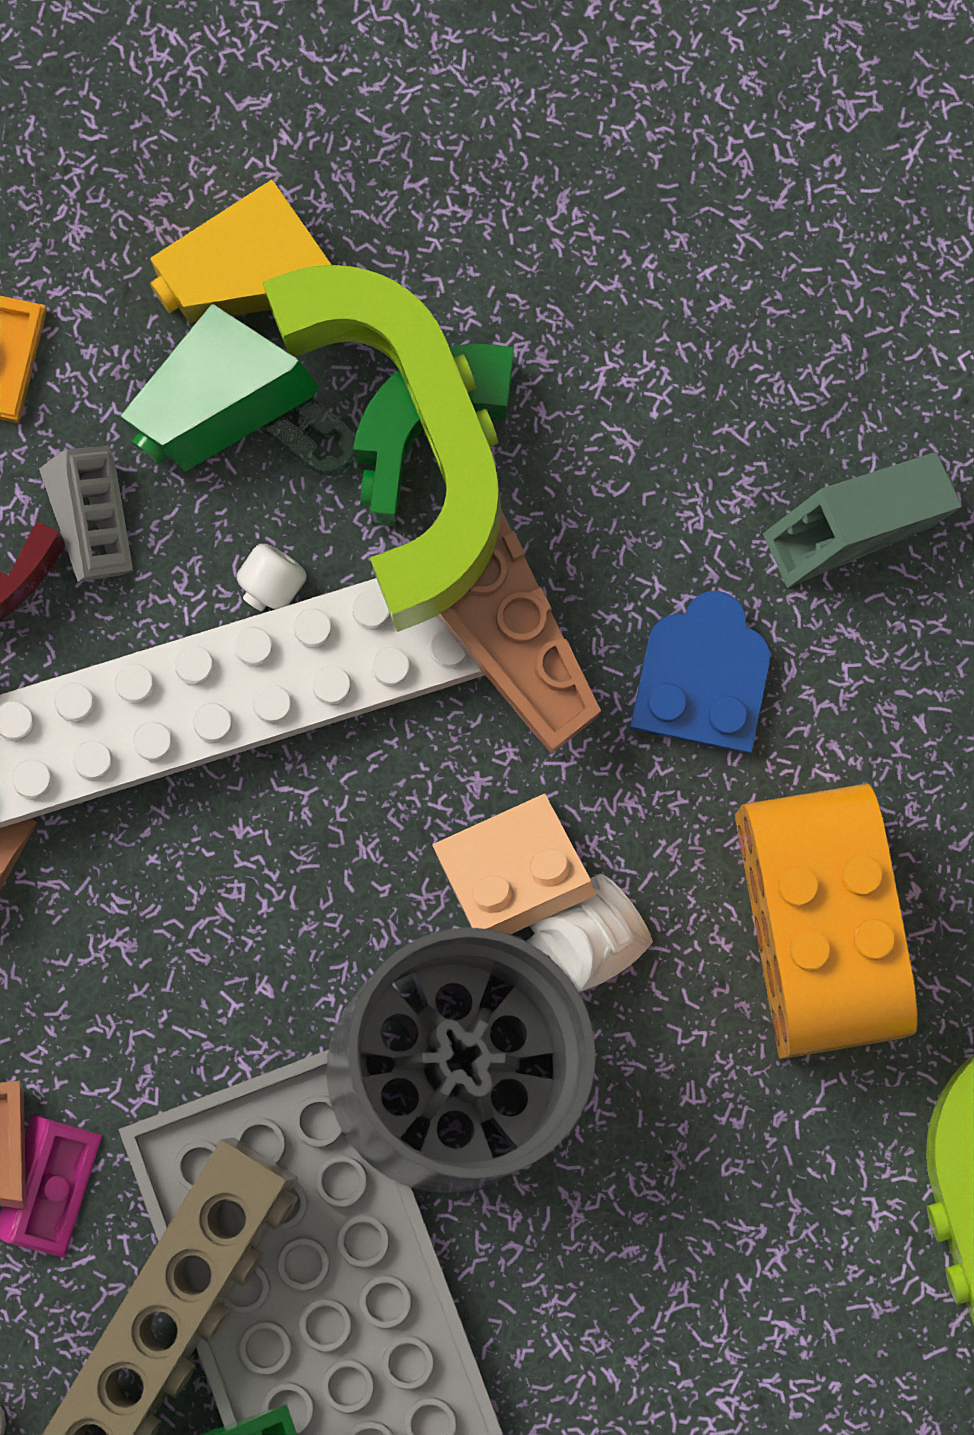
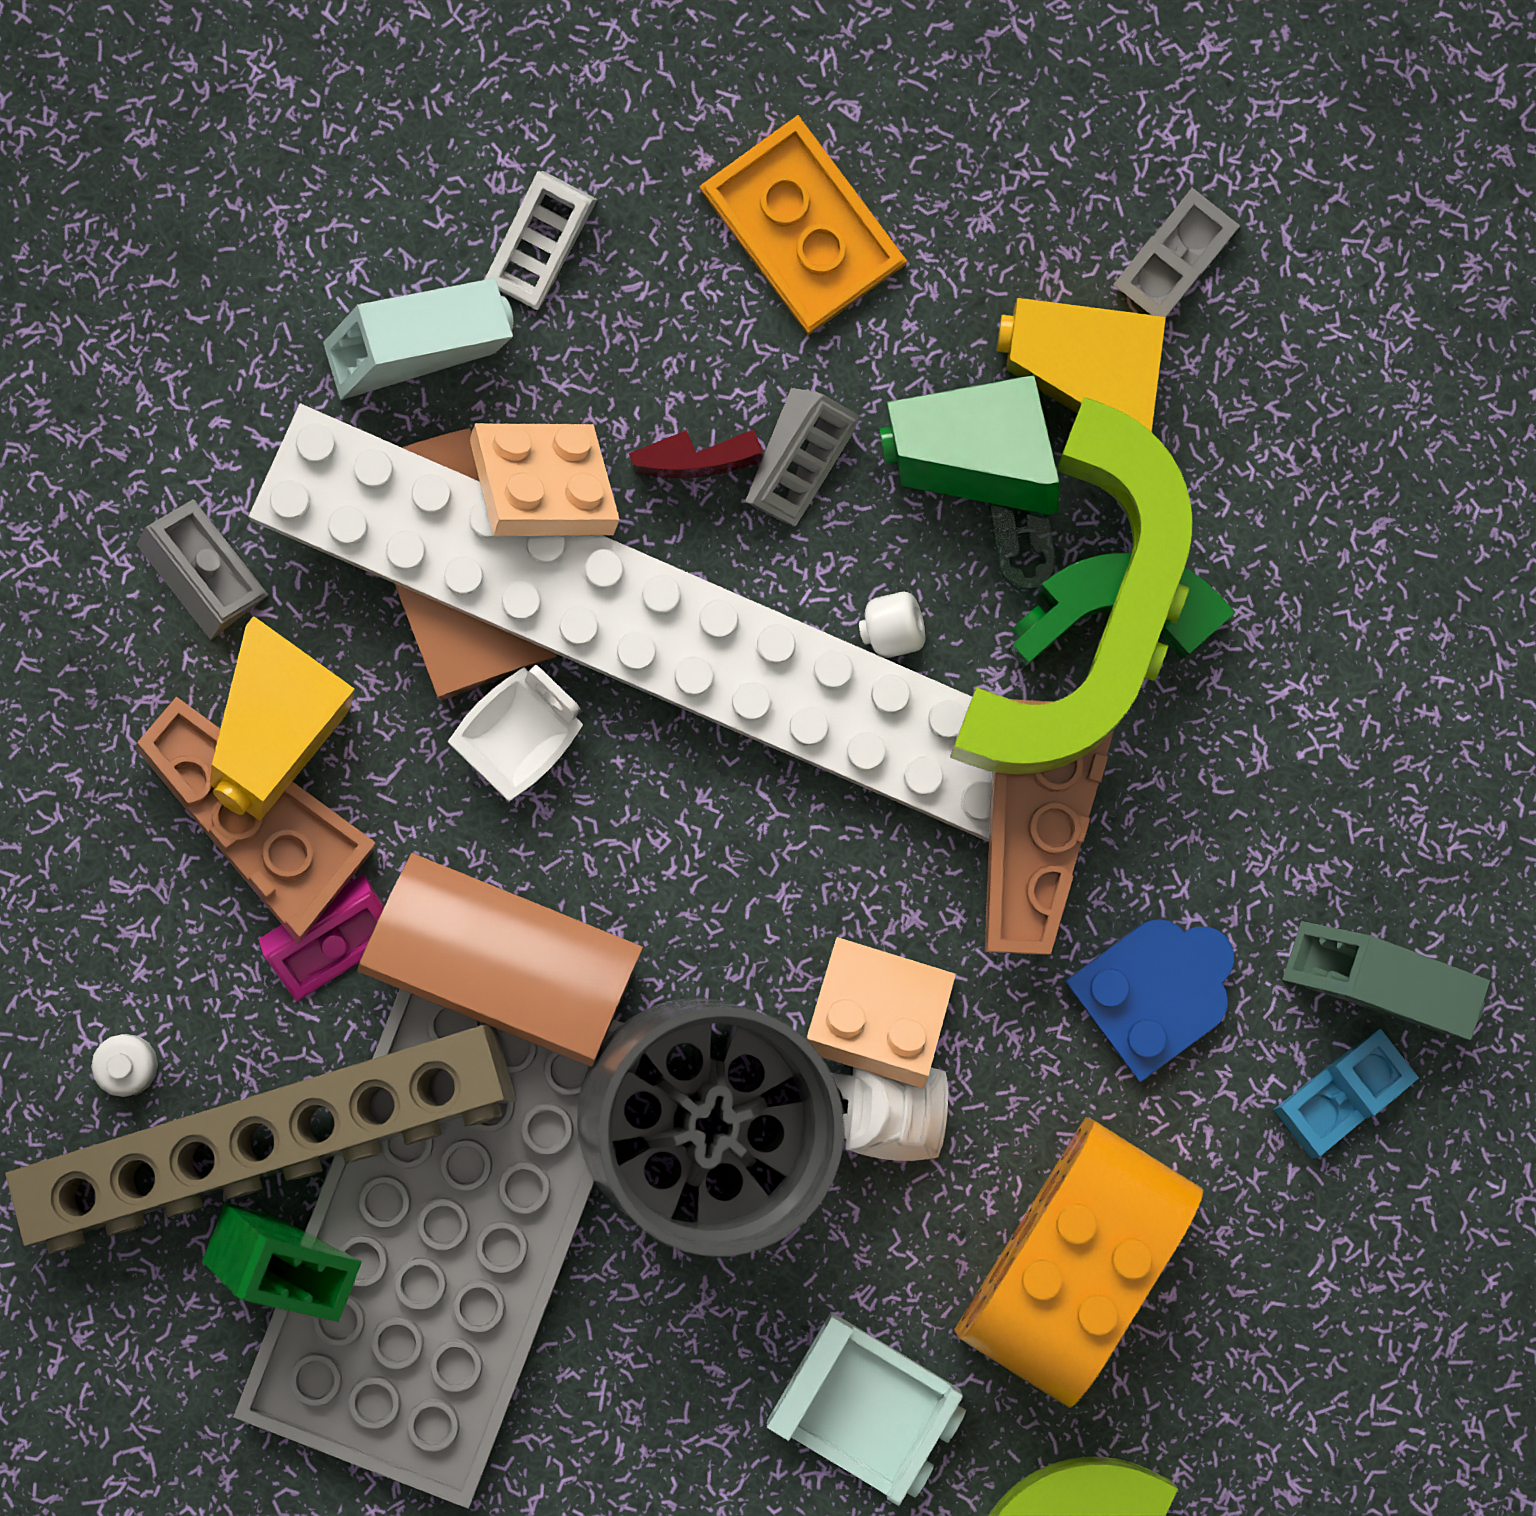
camera: 45 degrees right, 5 degrees up
none -> nougat slope [357,853,643,1067]
none -> white piece [447,665,583,802]
none -> light aqua panel [767,1312,966,1506]
none -> light grey slope [1113,188,1240,317]
none -> dark azure slope [1273,1028,1419,1159]

